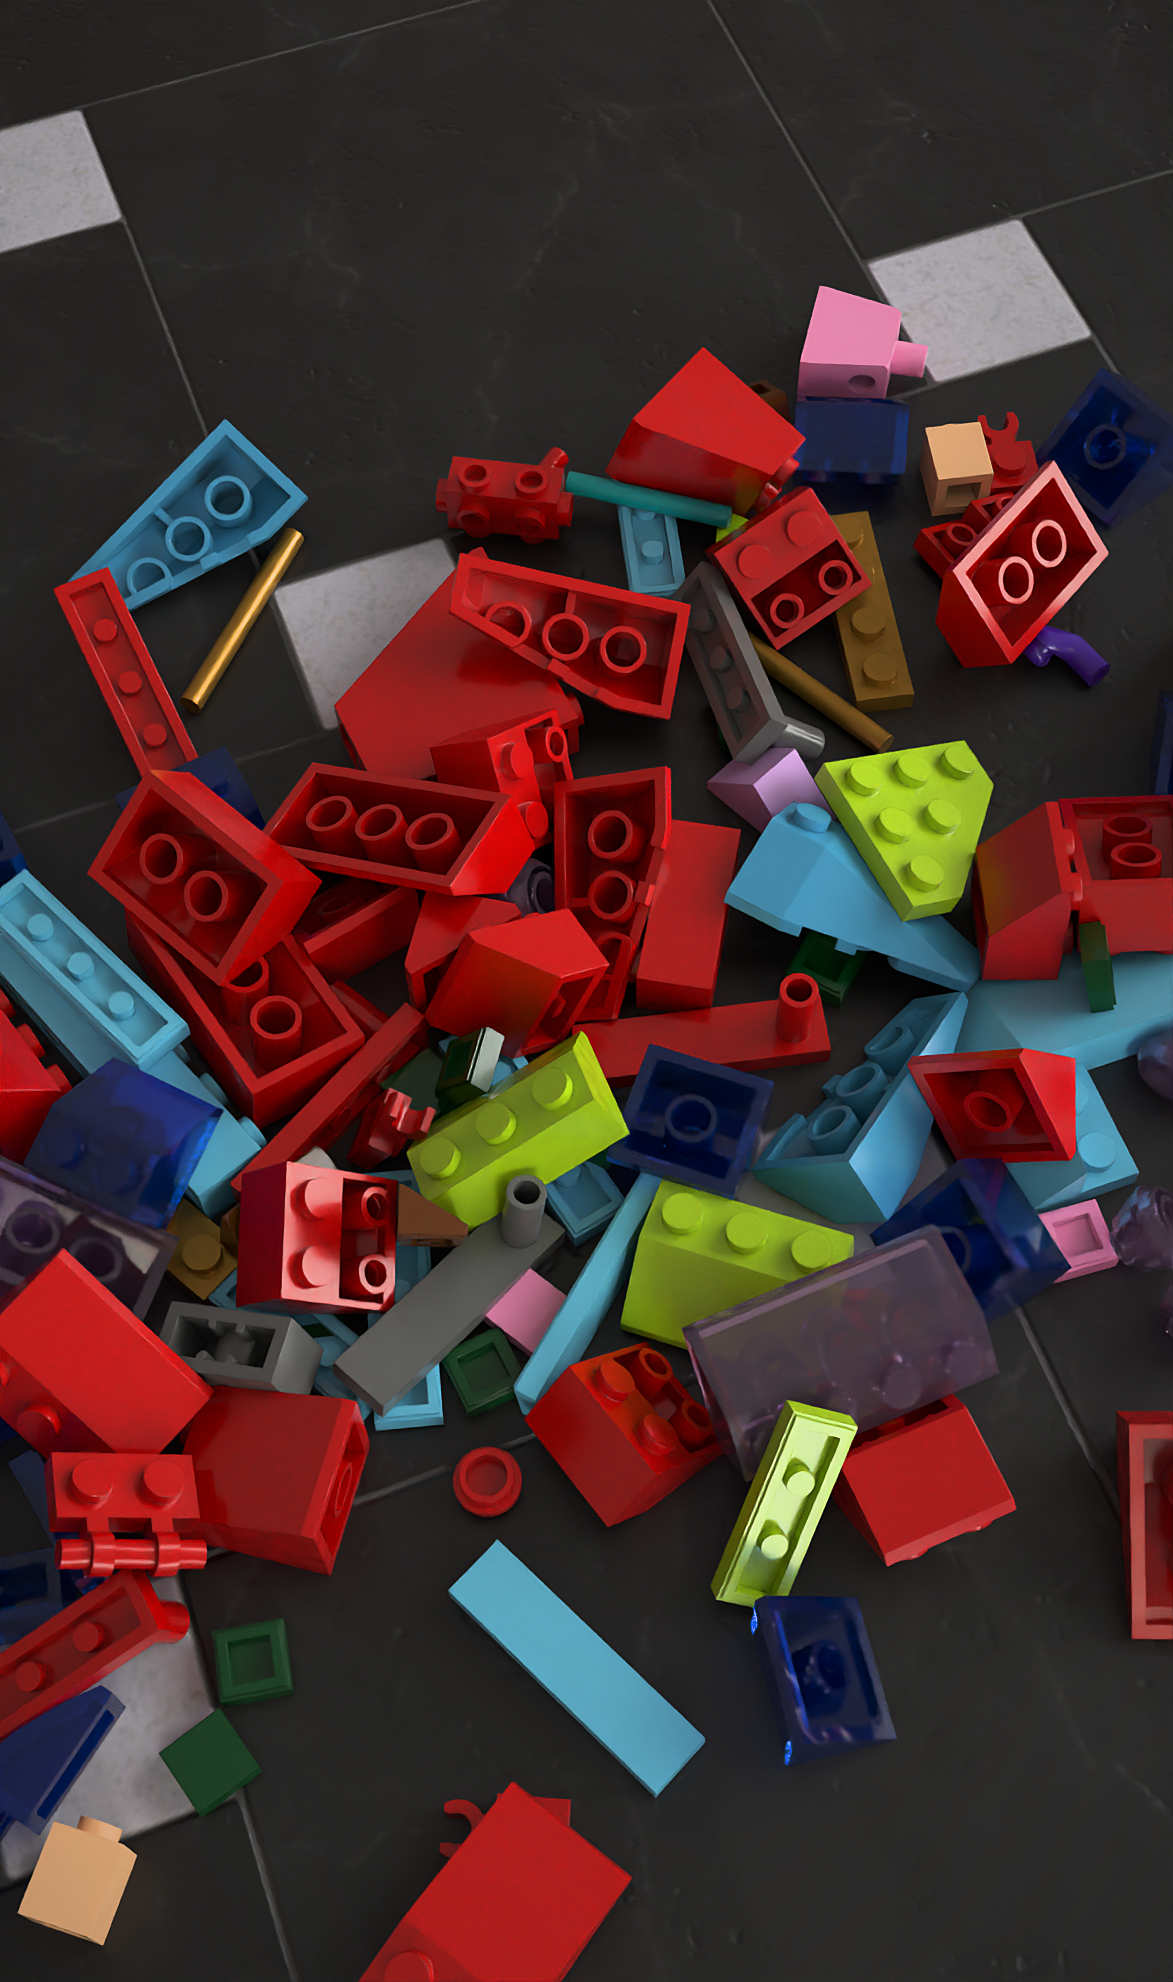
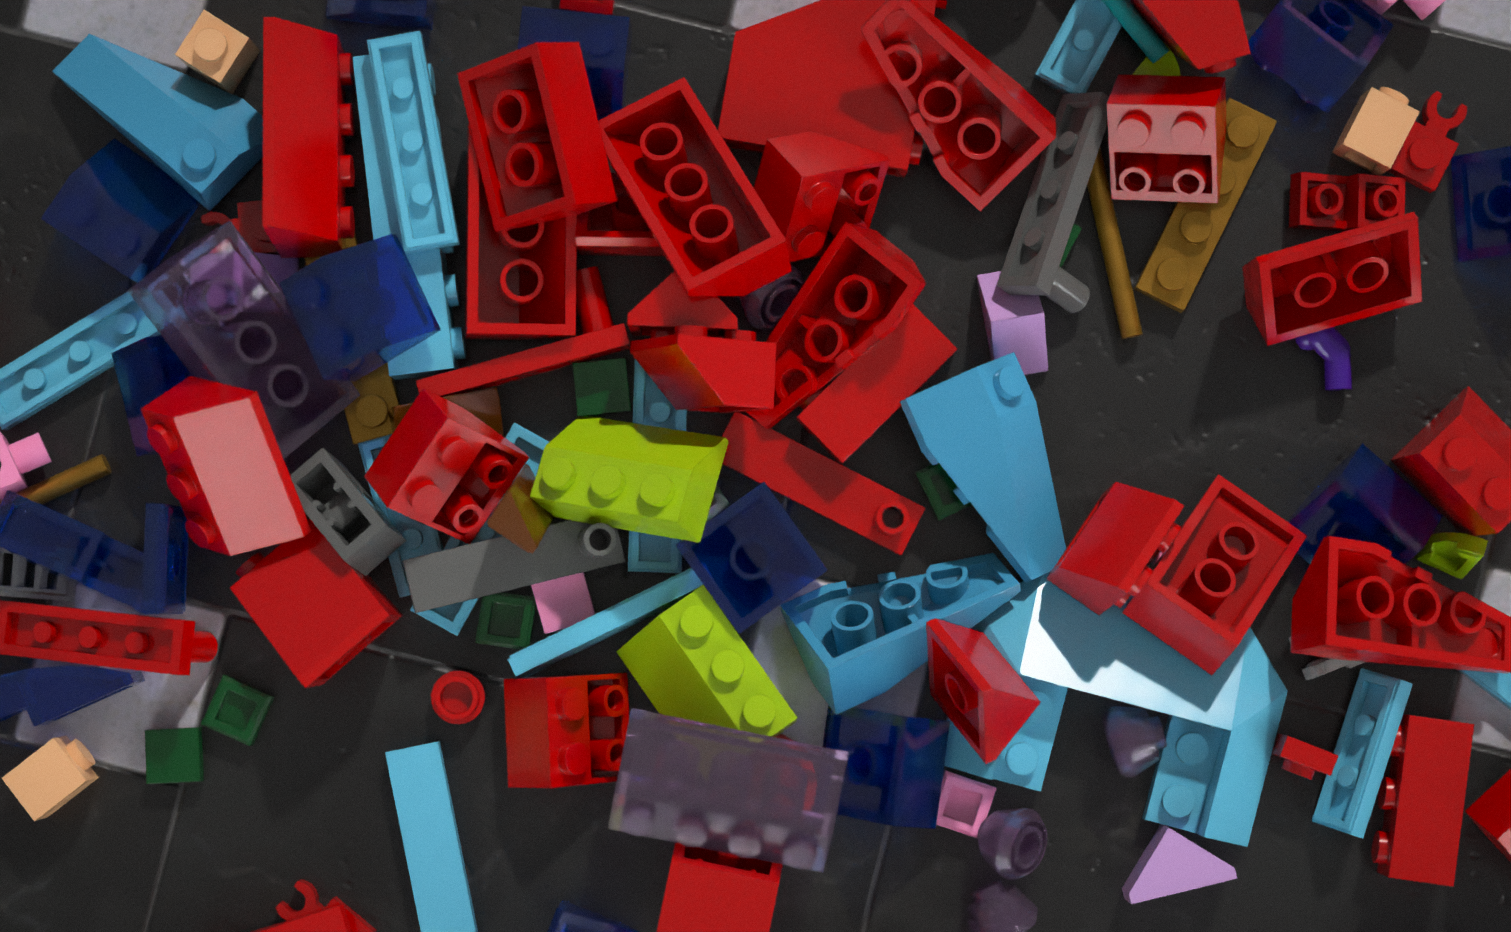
camera: 35 degrees right, 25 degrees up
red plate [44,1452,207,1577] -> none
red plate [346,1087,436,1171] -> none
dark green tile [434,1026,505,1106] -> none
lime tile [710,1400,858,1614] -> none
lime plate [814,740,994,922] -> none
dark green tile [1078,921,1117,1013] -> none

